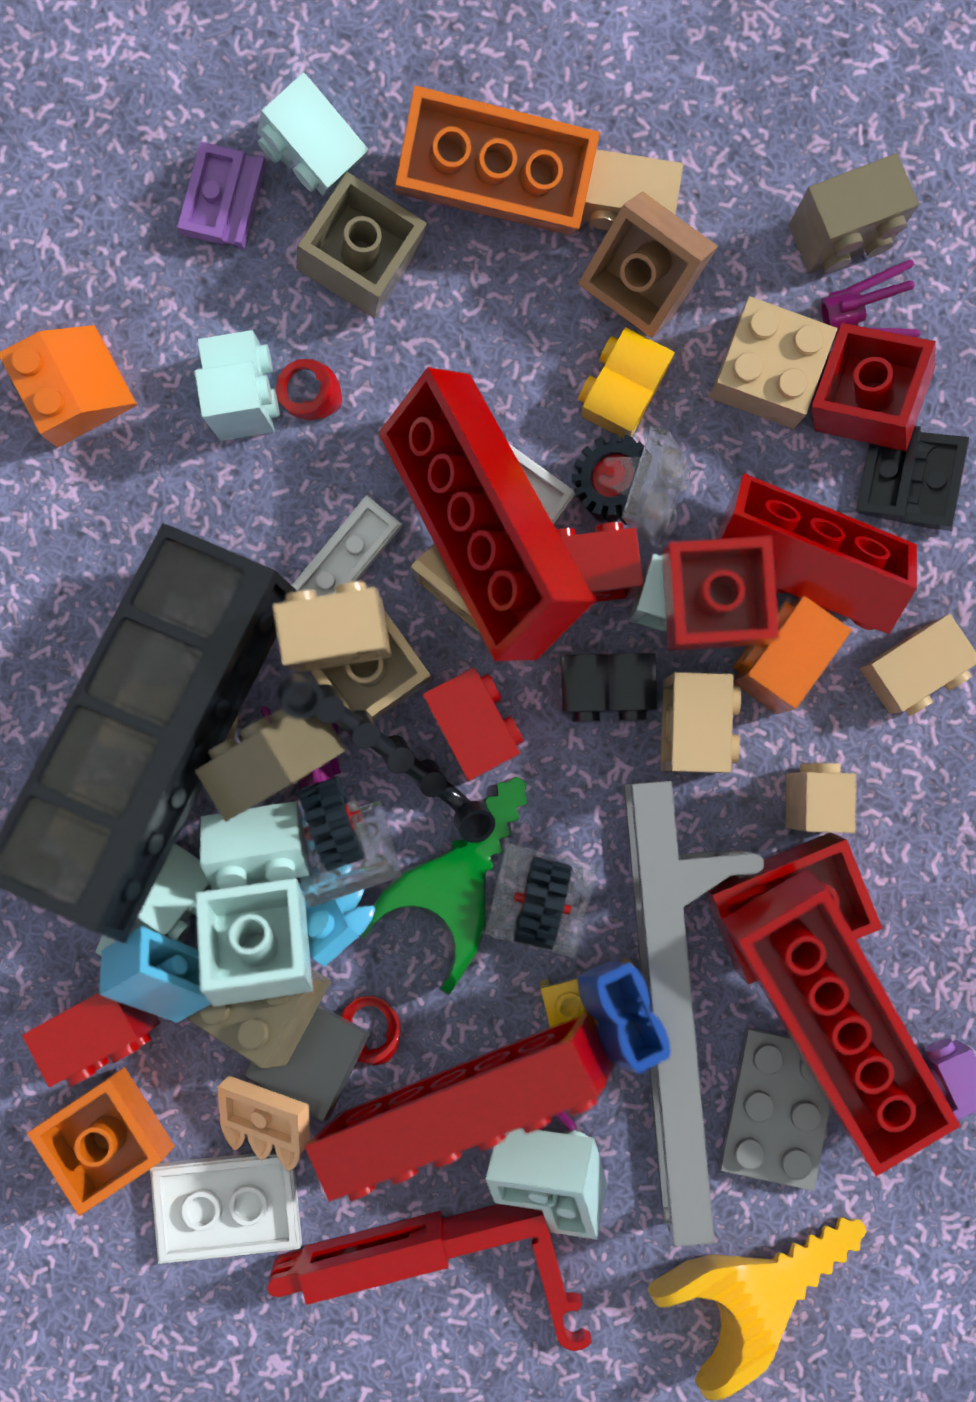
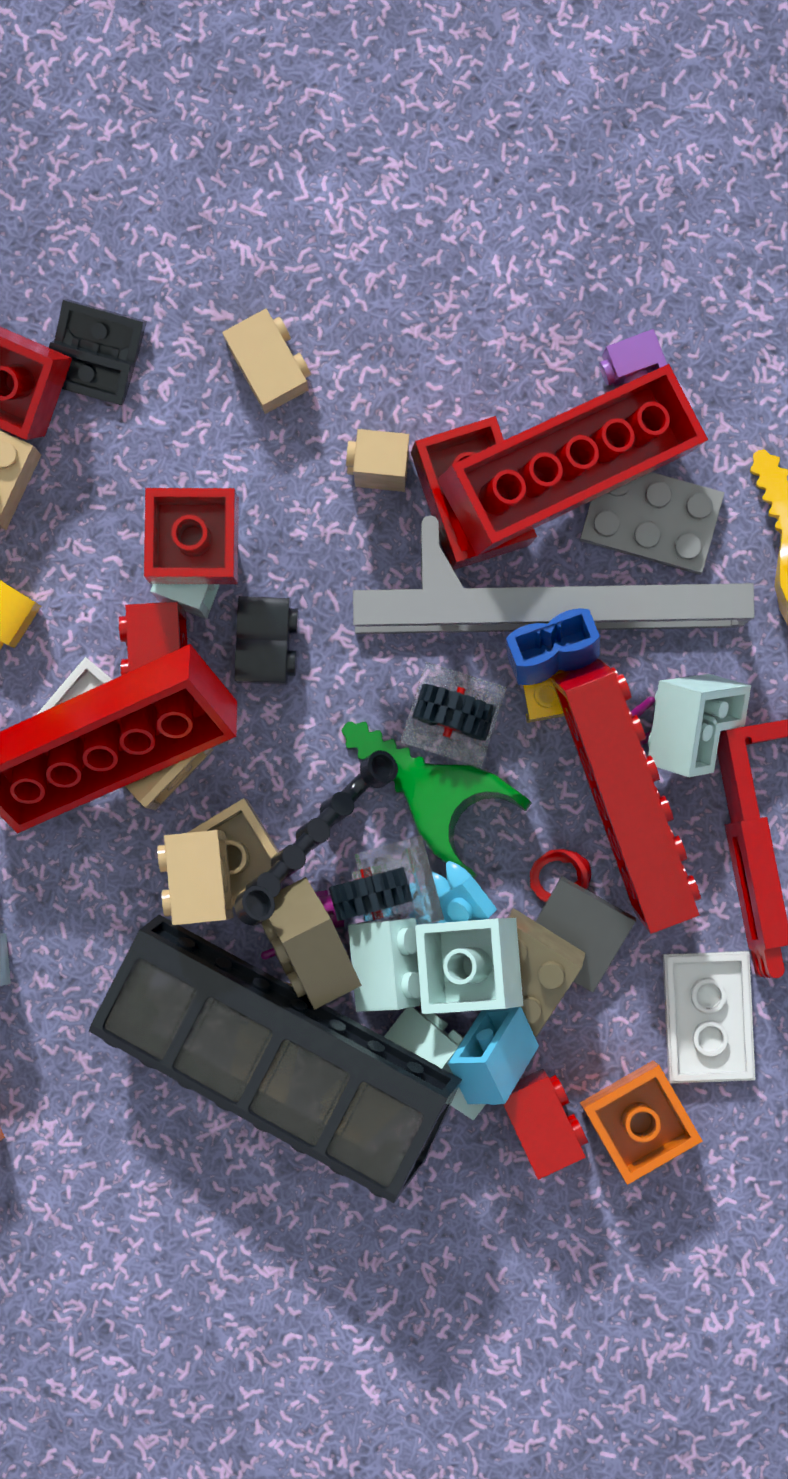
camera: 85 degrees left, 0 degrees up
light nougat plate [217,1076,310,1171] -> none
white tile [292,495,403,597] -> none
red brick [423,667,524,781] -> none
clear plate [572,427,691,548] -> none
tan brick [660,672,741,774] -> none
red brick [716,473,917,634] -> none
orange brick [732,596,852,714] -> none

